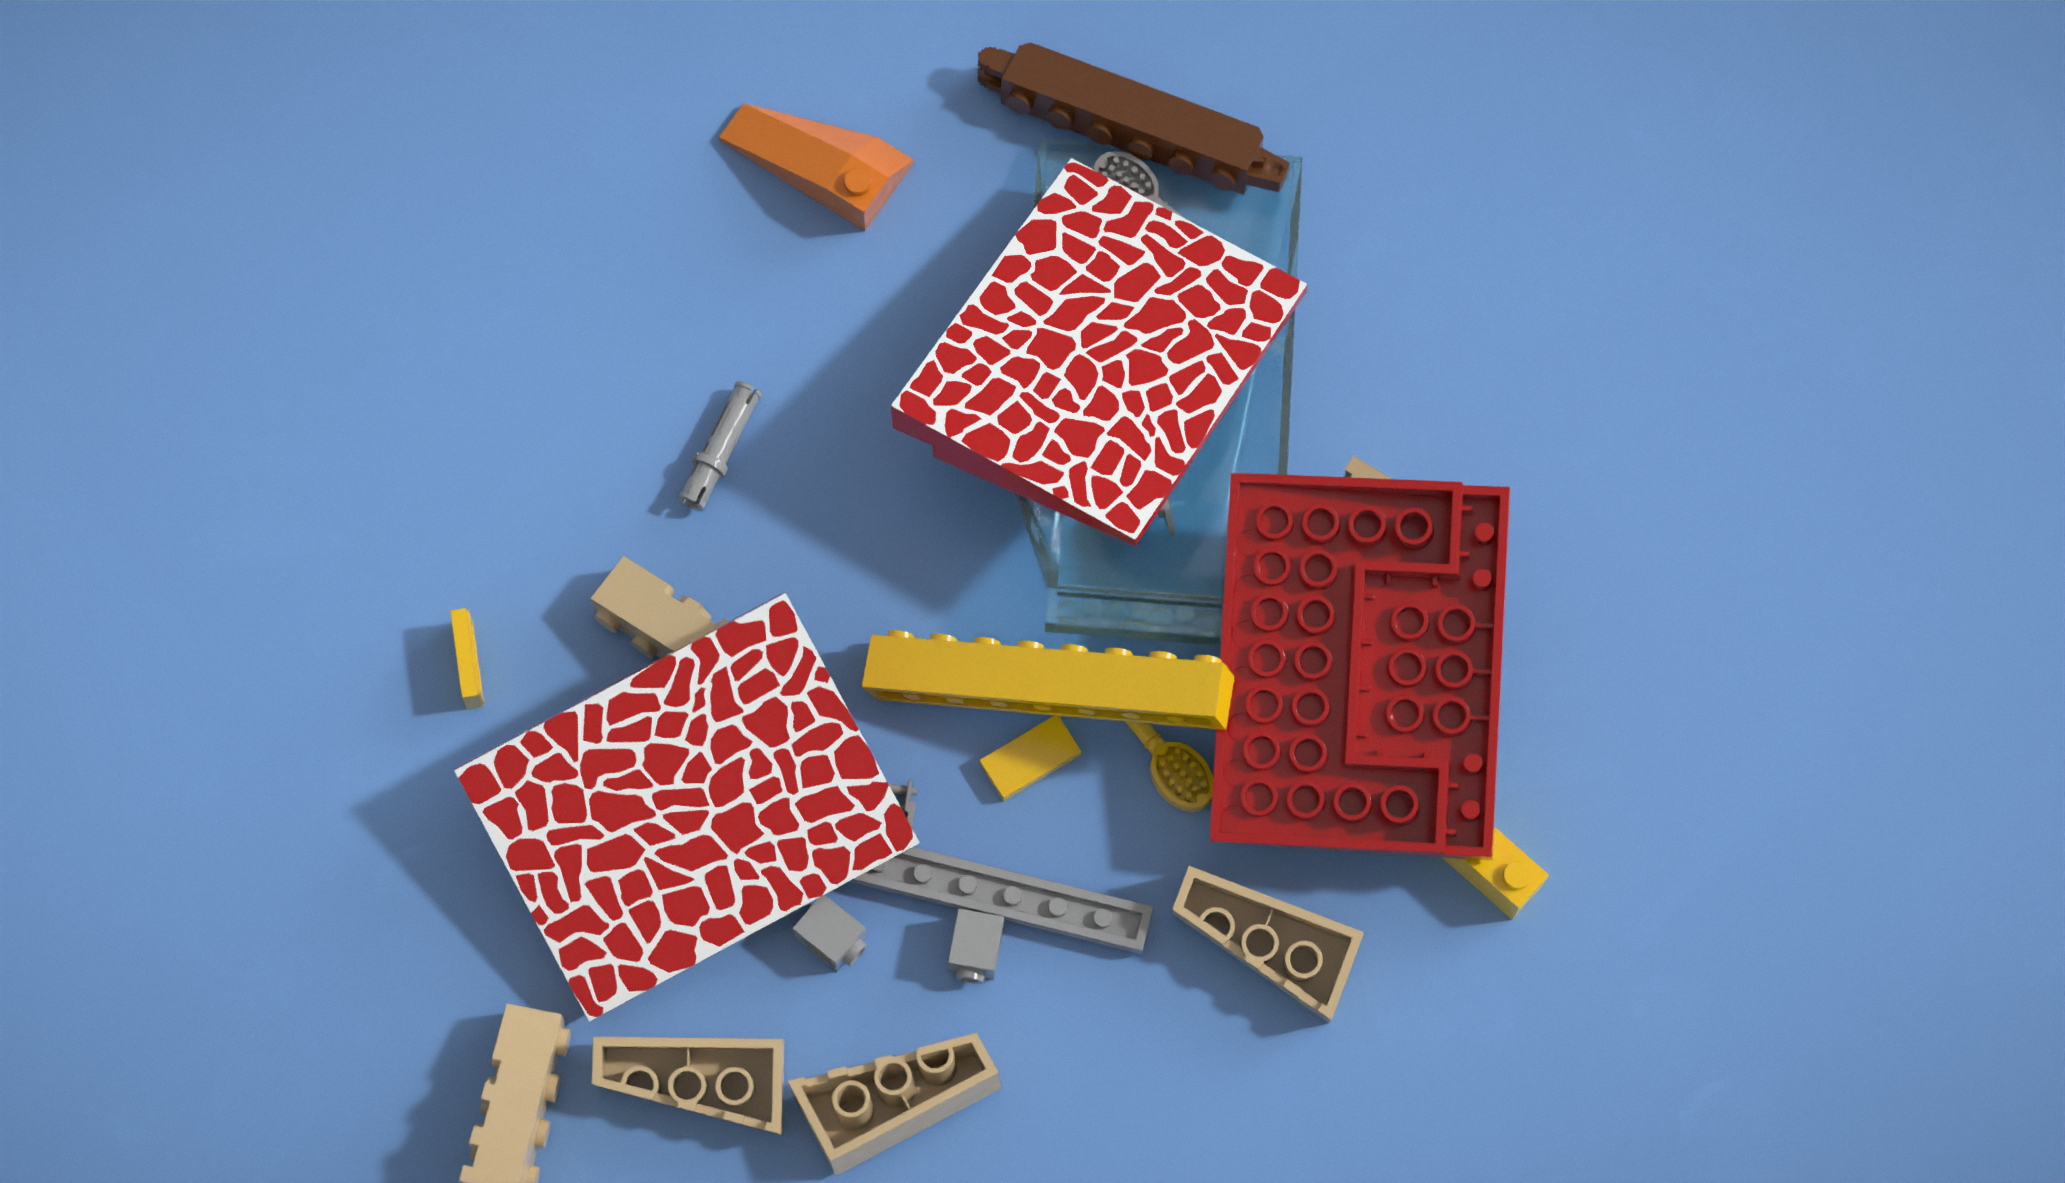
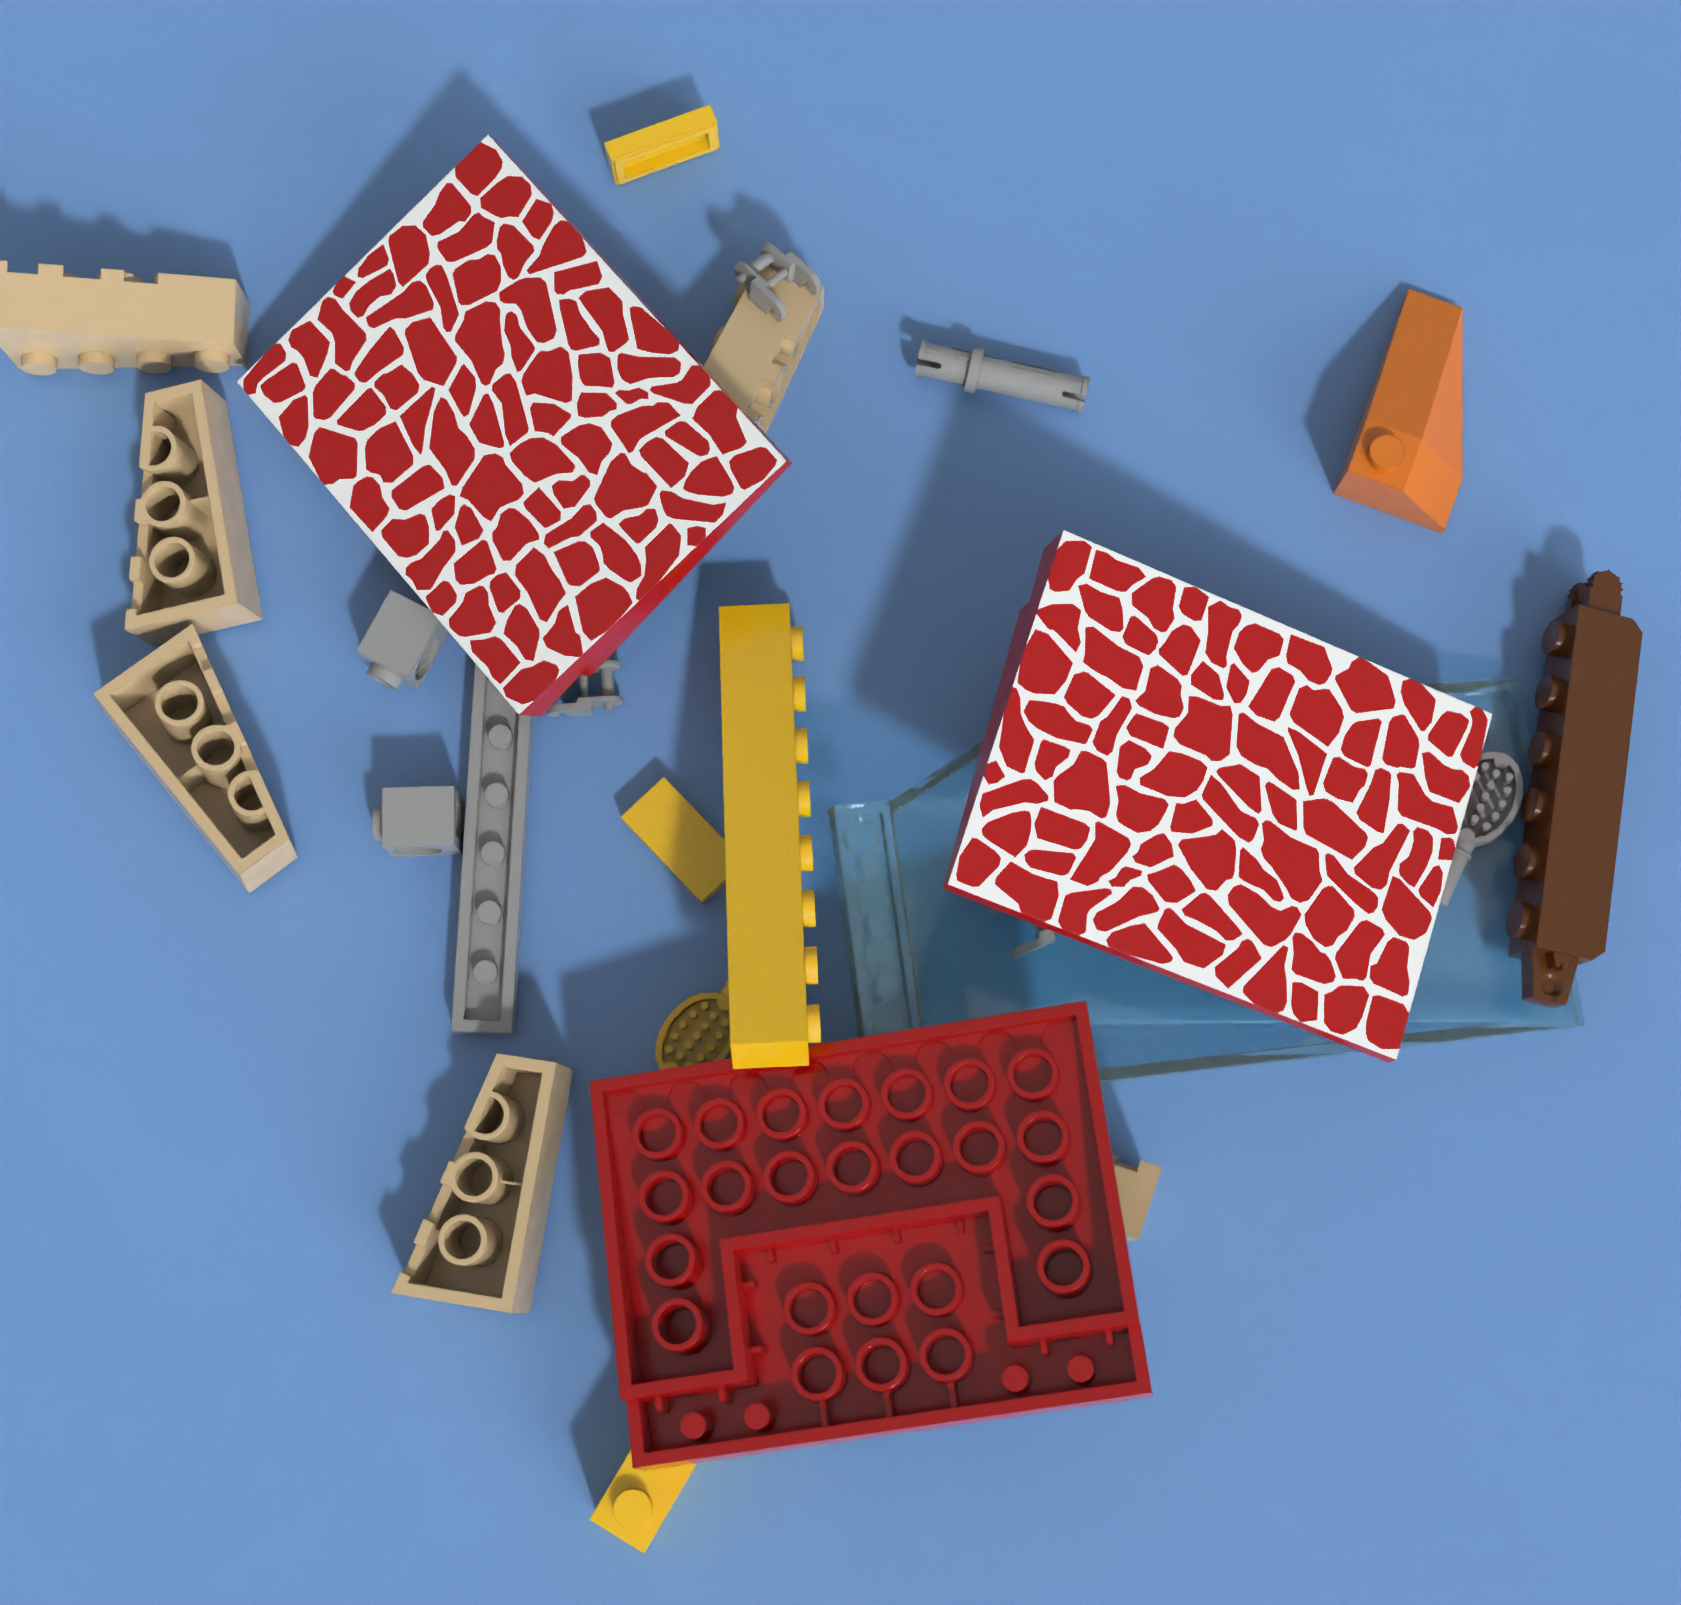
camera: 80 degrees right, 5 degrees up
none -> light grey piece [734,241,822,322]

